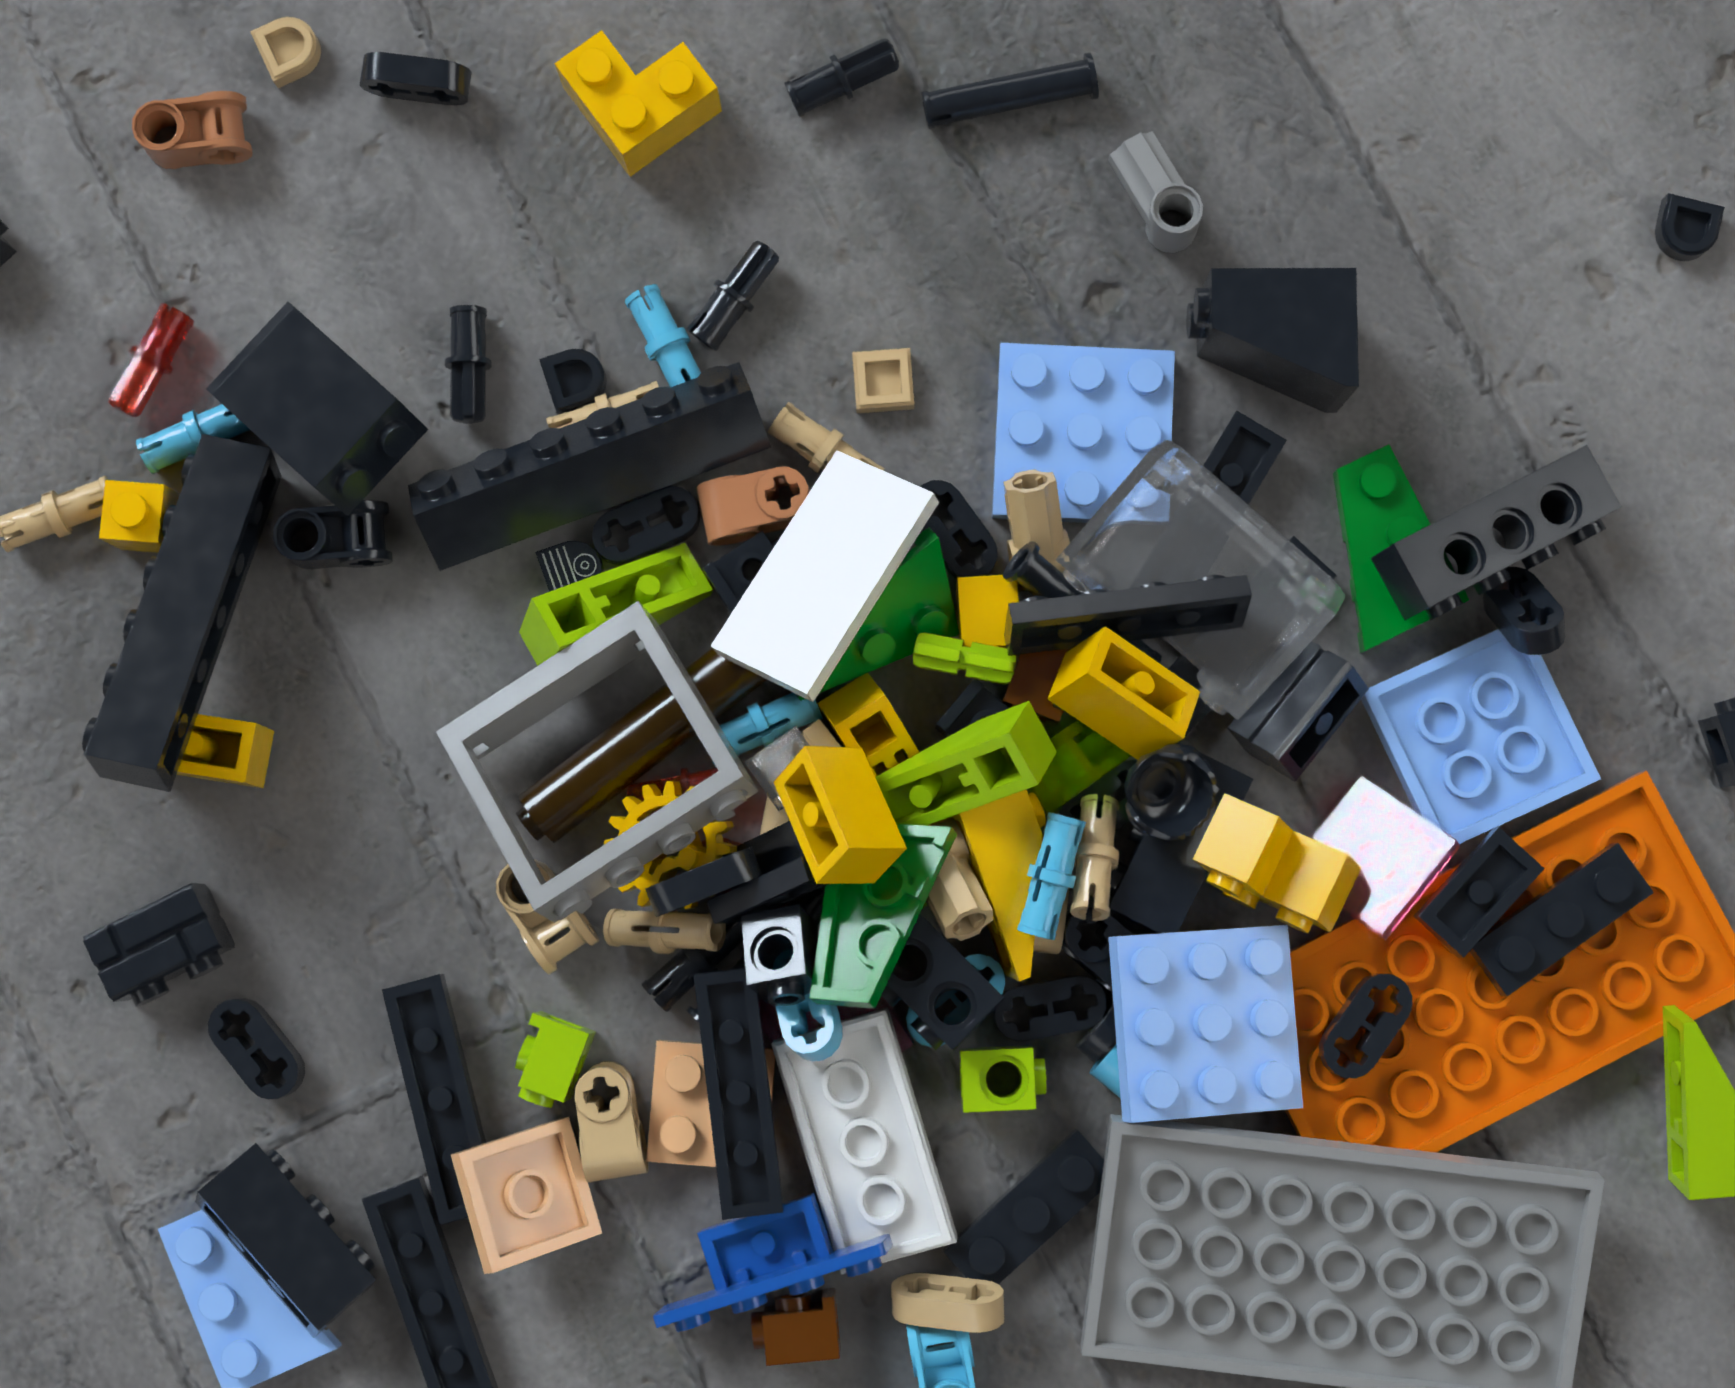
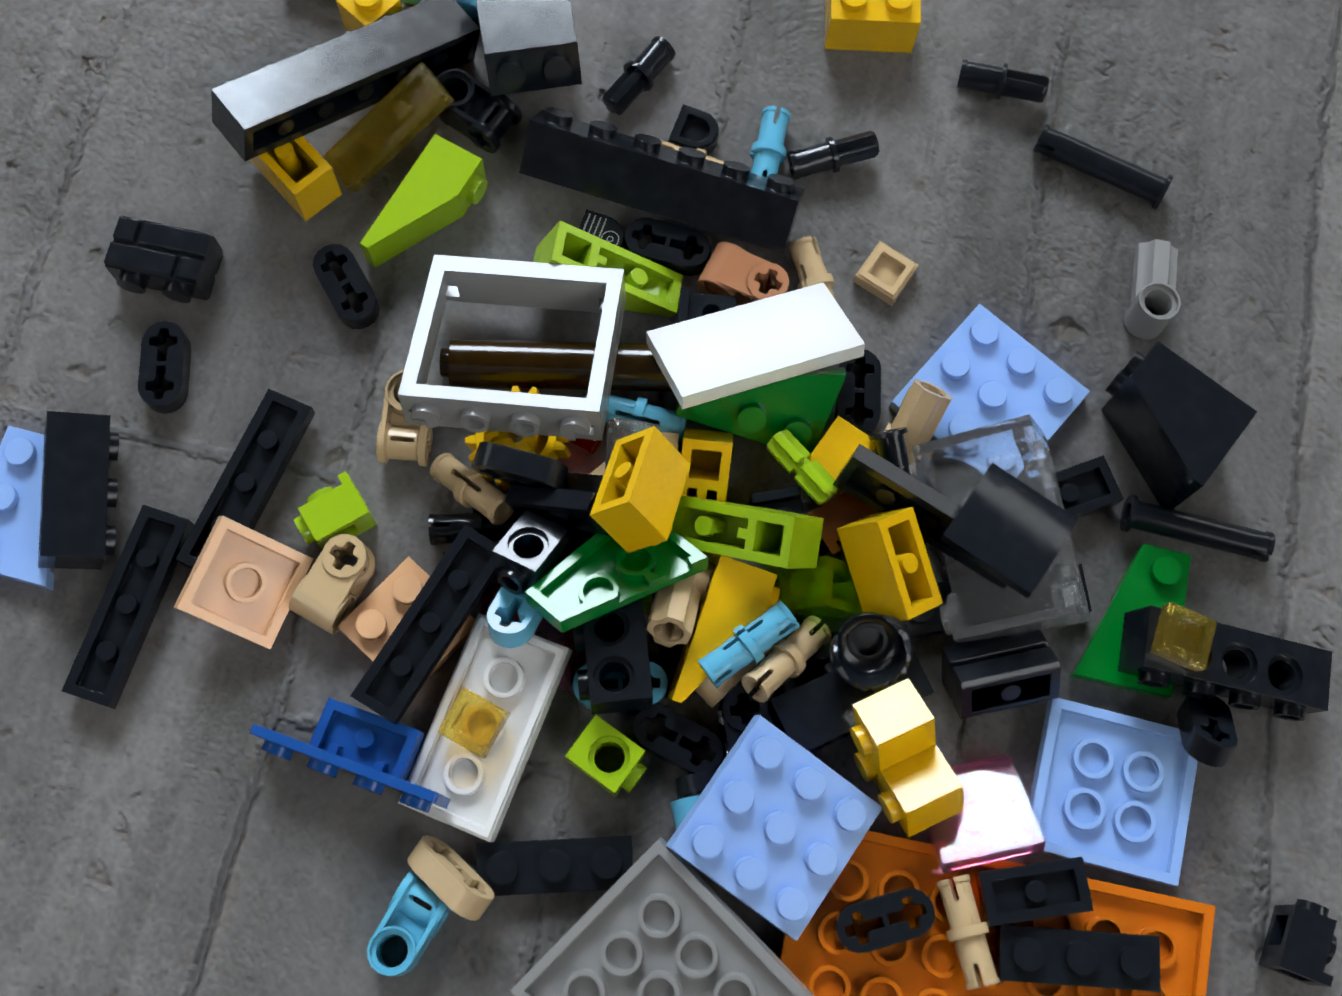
camera: 30 degrees right, 10 degrees down
reddish brown brick [751,1288,841,1366] -> none
none -> black beam [313,244,380,329]
none -> clear yellow tile [323,62,454,192]
none -> lime slope [359,134,488,268]
none -> clear yellow tile [438,687,511,758]
none -> tan pin [936,874,1000,990]
none -> black slope [940,463,1078,598]
none -> black pin [1120,494,1275,562]
none -> clear yellow tile [1150,603,1217,672]

